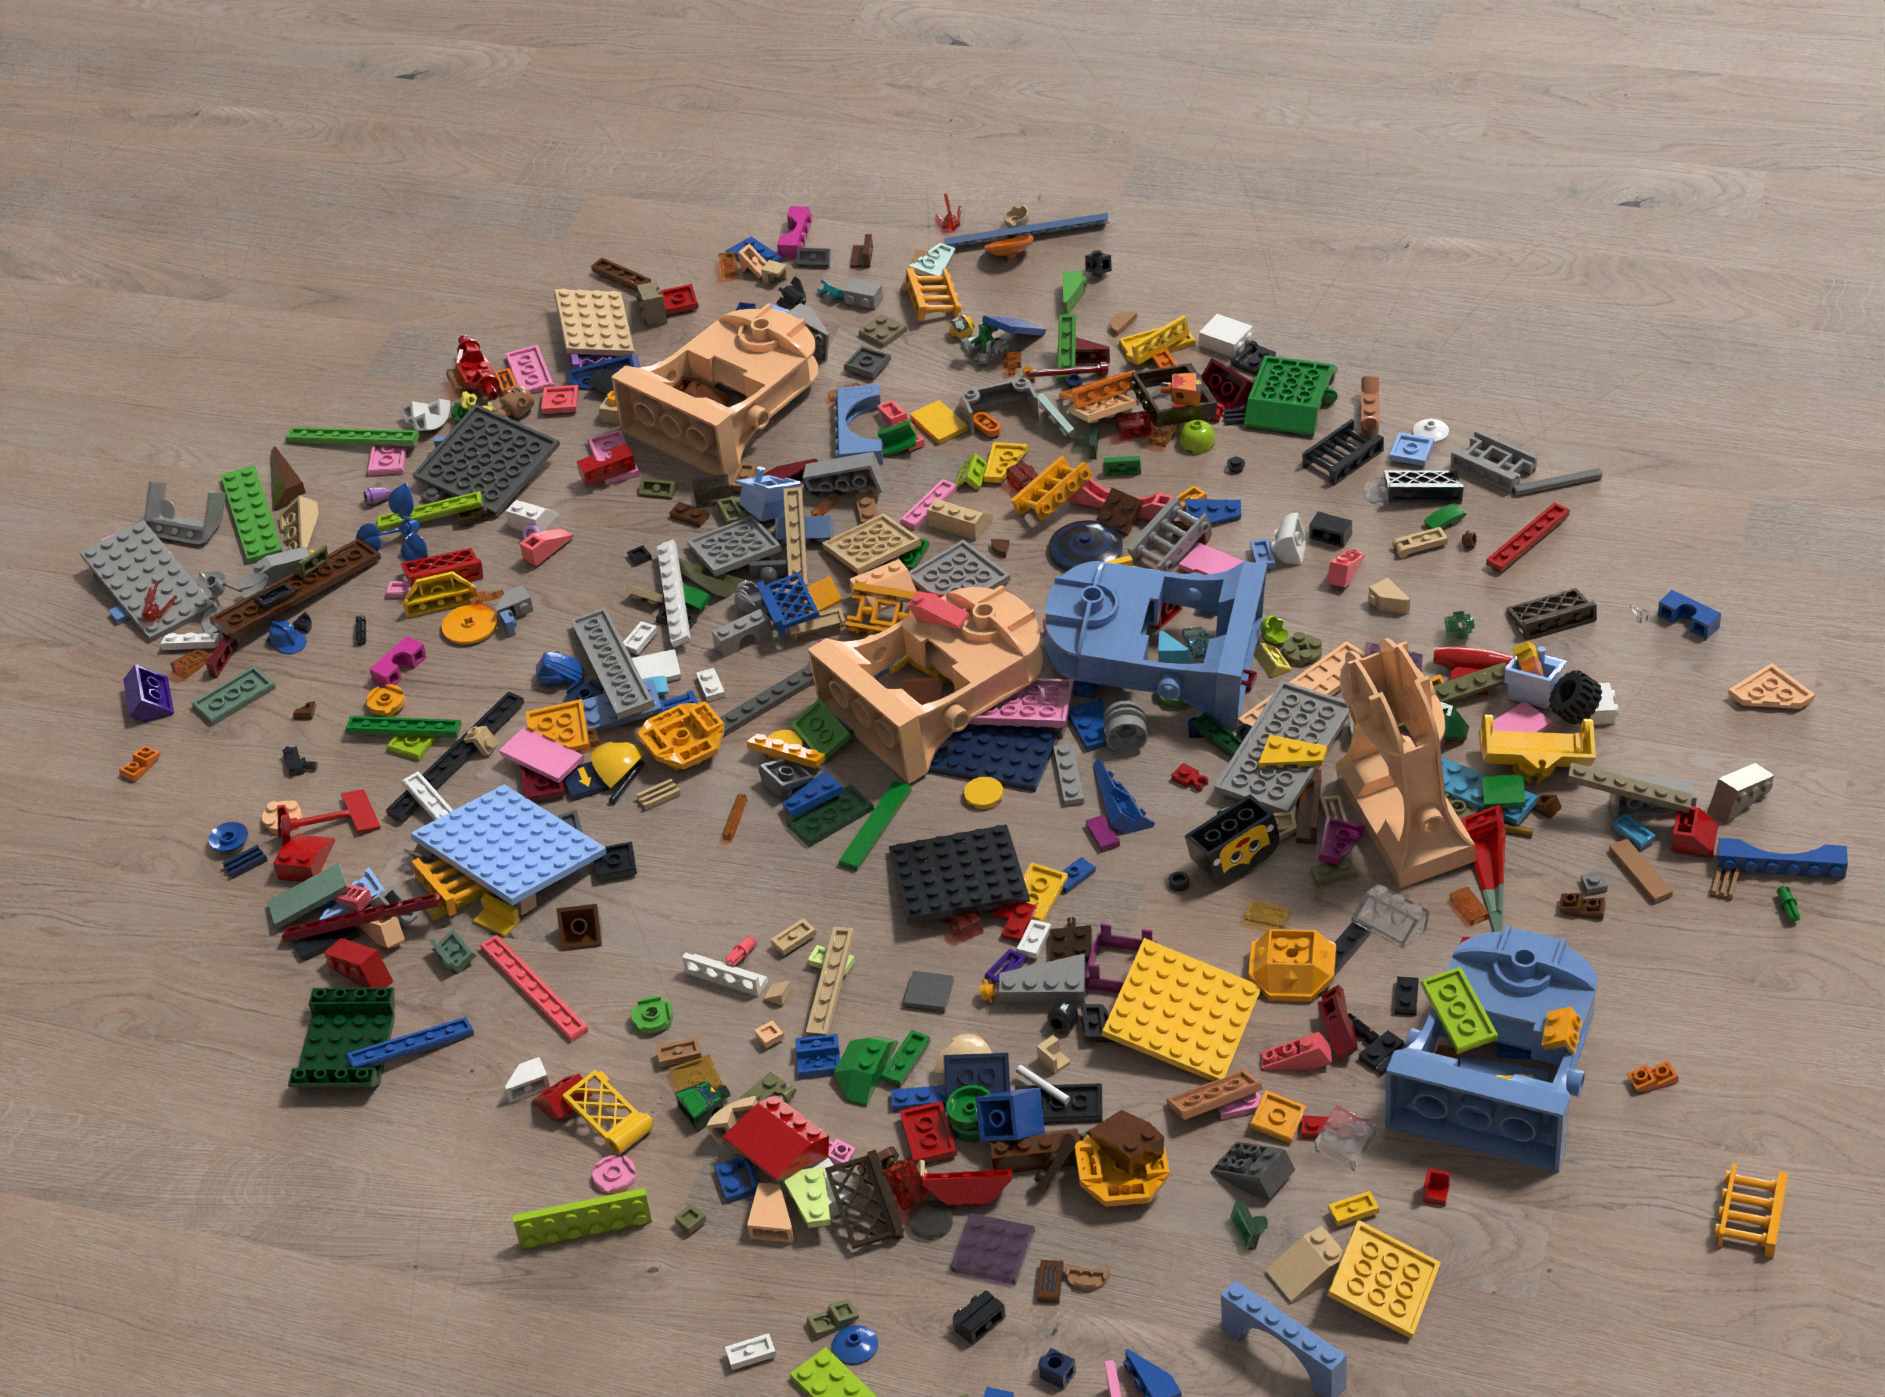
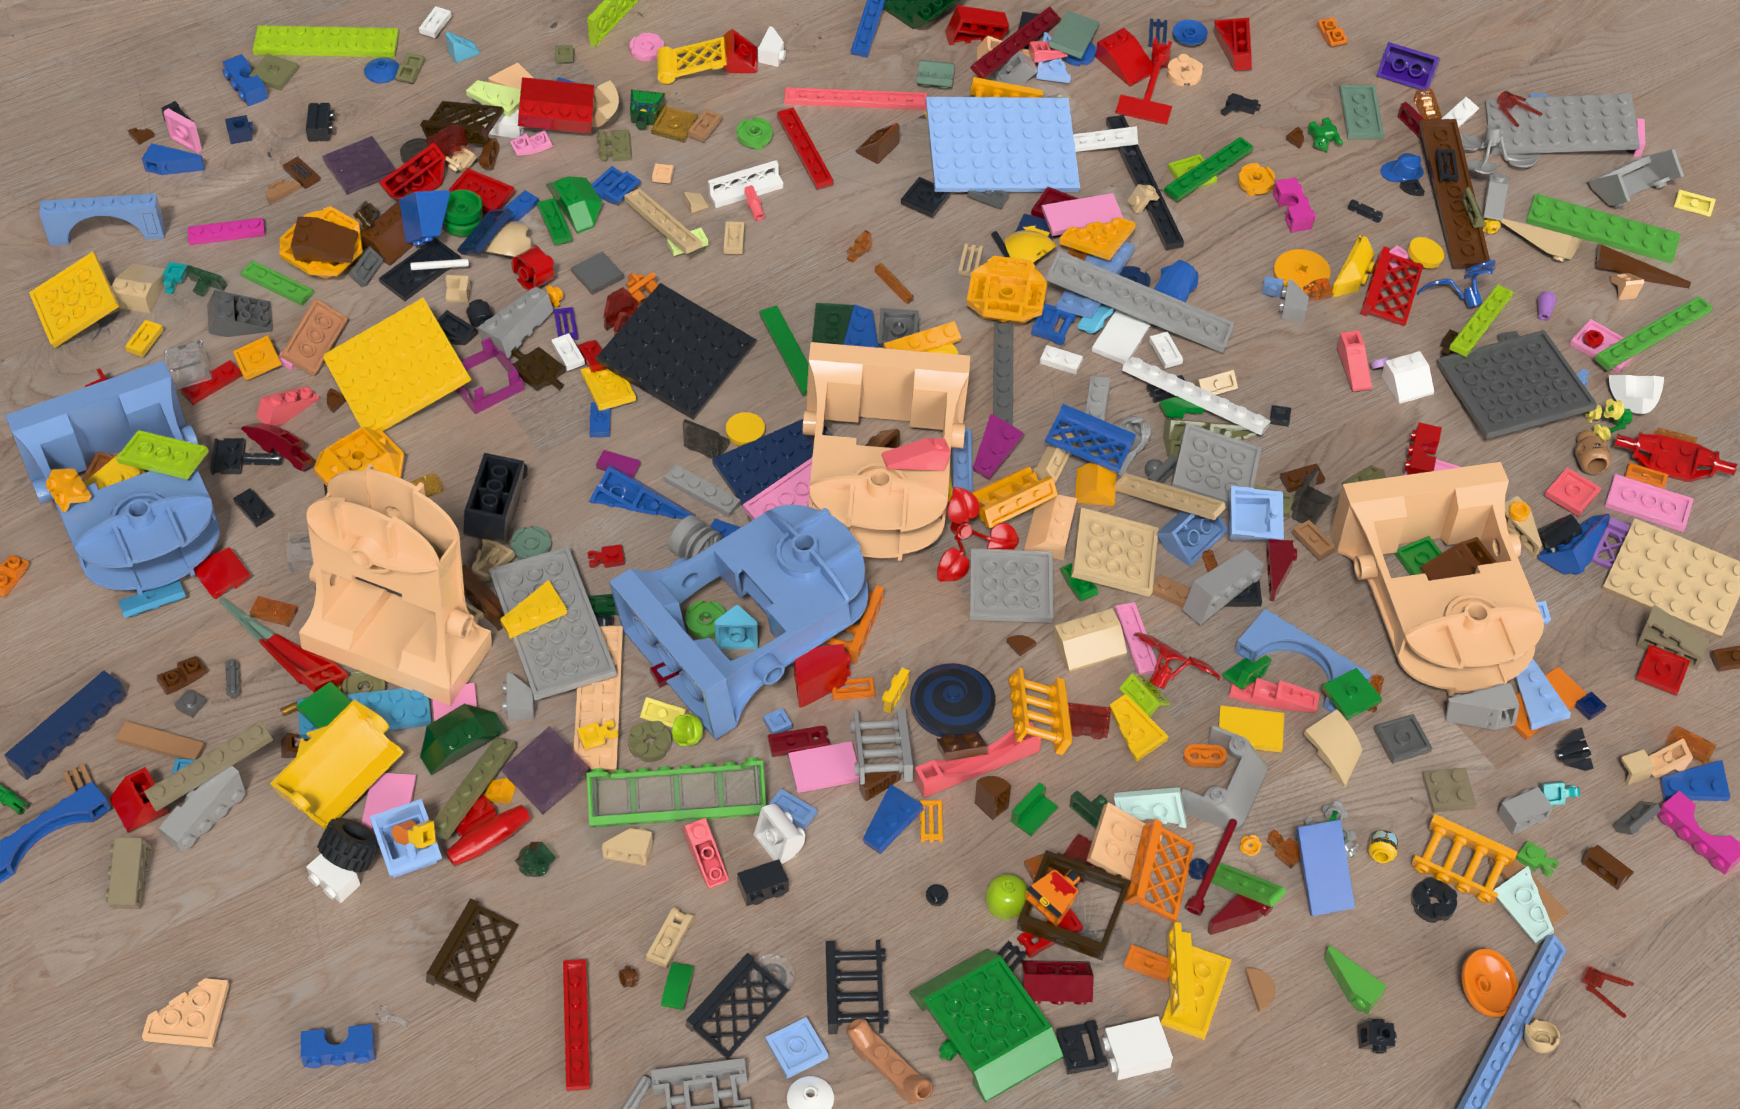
camera: 125 degrees right, 10 degrees up
none -> dark blue brick [4,670,126,780]
none -> teal plate [162,262,189,294]
none -> dark pink plate [188,218,265,245]
none -> dark grey axle [225,659,240,698]
none -> bright green tile [241,260,314,306]
none -> reddish brown tile [327,388,346,413]
none -> medium azure slope [446,31,480,63]
none -> red brick [511,245,554,291]
none -> yellow plate [577,720,618,750]
none -> clear window [586,757,766,828]
none -> clear red slope [603,287,637,331]
none -> orange hips [624,272,658,306]
none -> clear smoke bracket [683,419,730,458]
none -> red plate [777,107,833,189]
none -> clear orange plate [847,230,872,262]
none -> reddish brown brick [975,776,1011,820]
none -> red plant [1133,632,1221,689]
none -> red wedge [1214,17,1252,71]
none -> tan slope [1304,709,1363,787]
none -> green animal [1308,117,1343,153]
none -> green plate [1321,668,1382,720]
none -> yellow tile [1407,237,1445,269]
none -> black plate [1411,877,1457,923]
none -> bright green plate [1516,841,1559,877]
none -> red plate [1584,330,1604,348]
none -> light nougat slope [1611,273,1644,300]
none -> light yellow slope [1674,190,1716,217]

